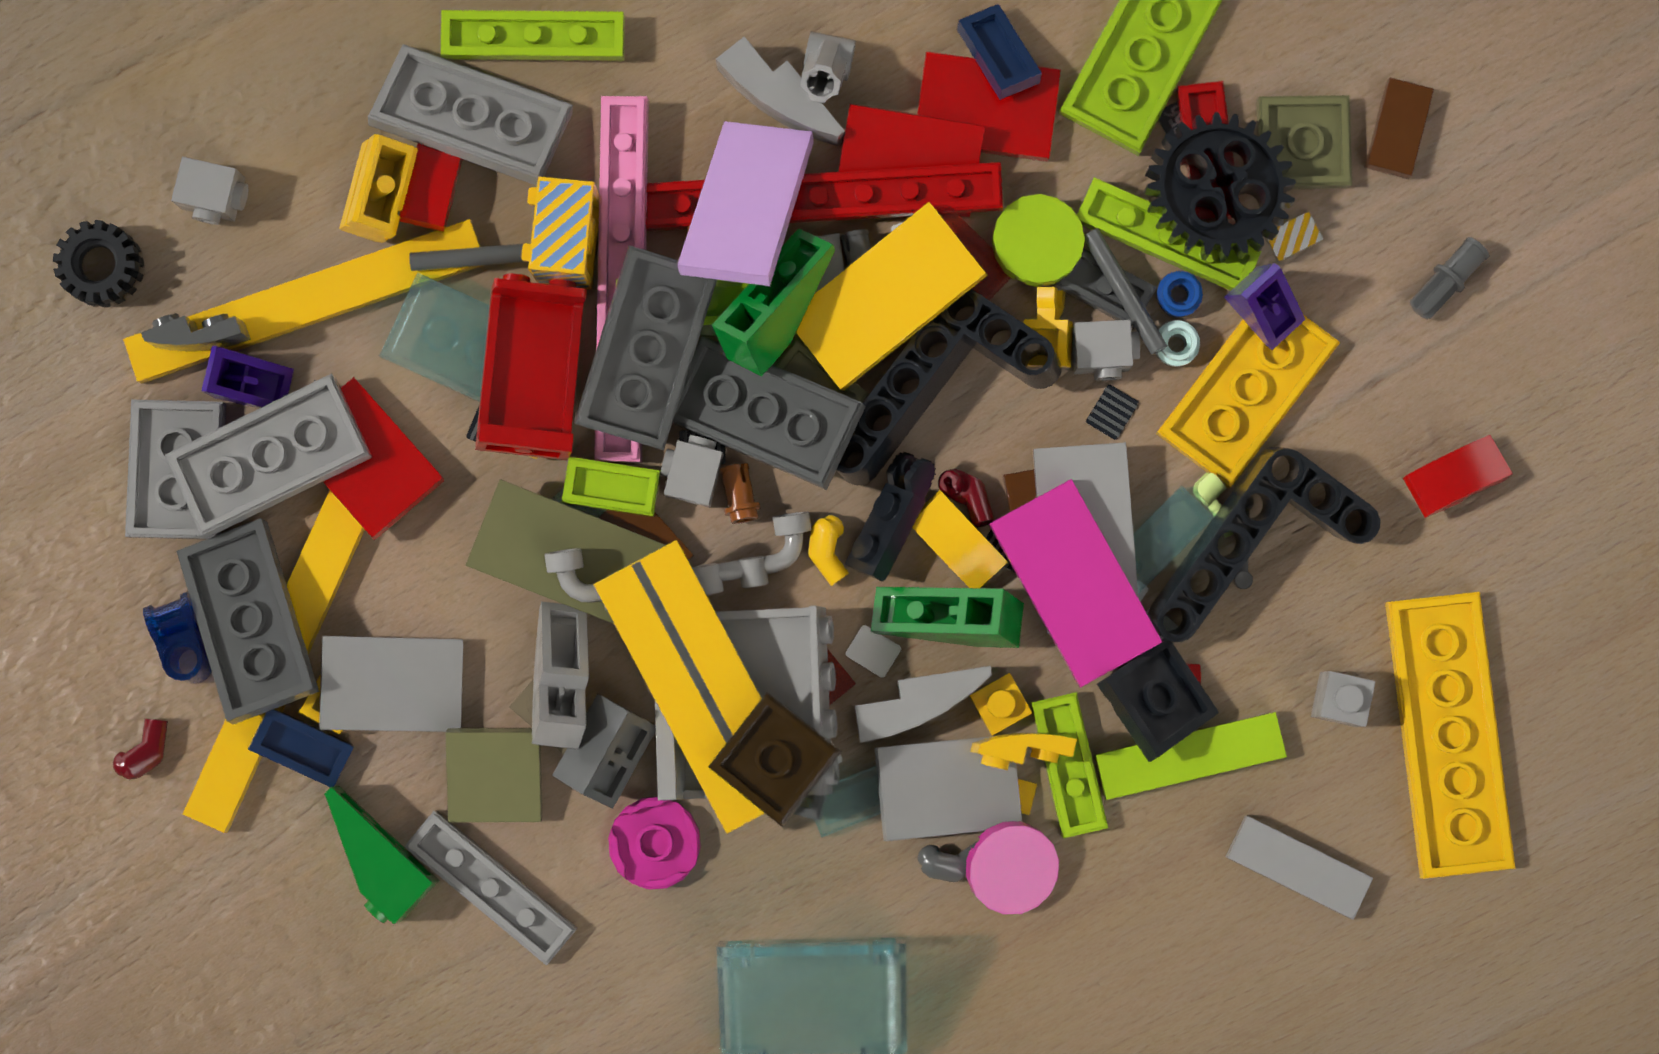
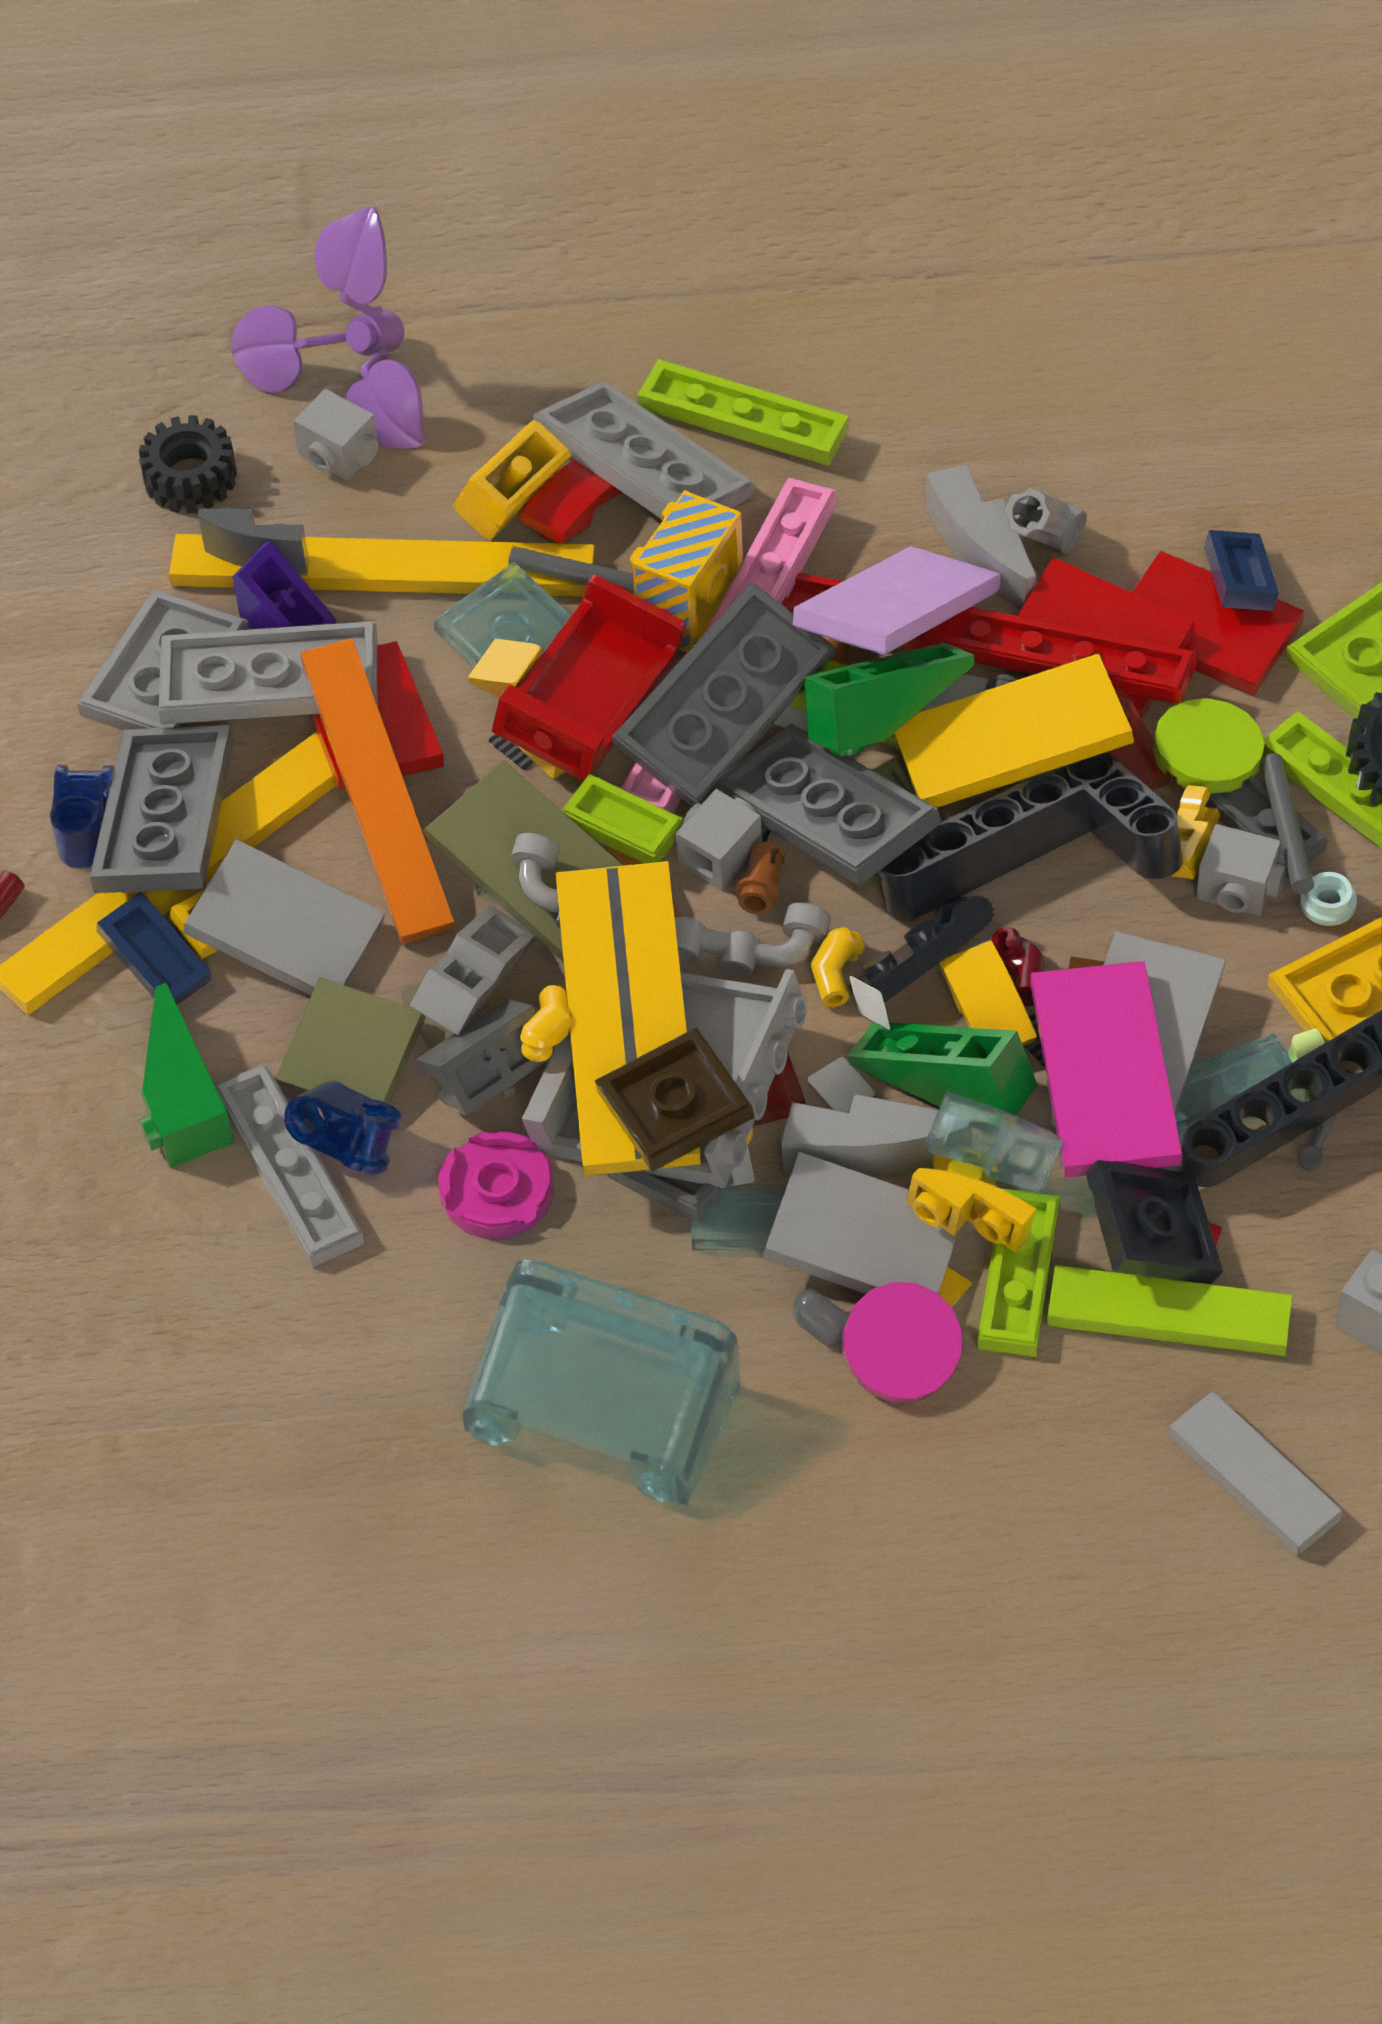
camera: 25 degrees right, 30 degrees down
sticker [1086,385,1138,440] -> none
blue plate [1156,271,1203,317] -> none
none -> medium lavender plant [231,206,426,449]
none -> clear blue piece [284,1081,402,1174]
none -> orange tile [300,637,454,945]
none -> yellow slope [467,638,543,698]
none -> yellow arm [520,985,571,1062]
none -> white sticker [850,976,890,1030]
none -> clear light blue slope [925,1092,1063,1193]

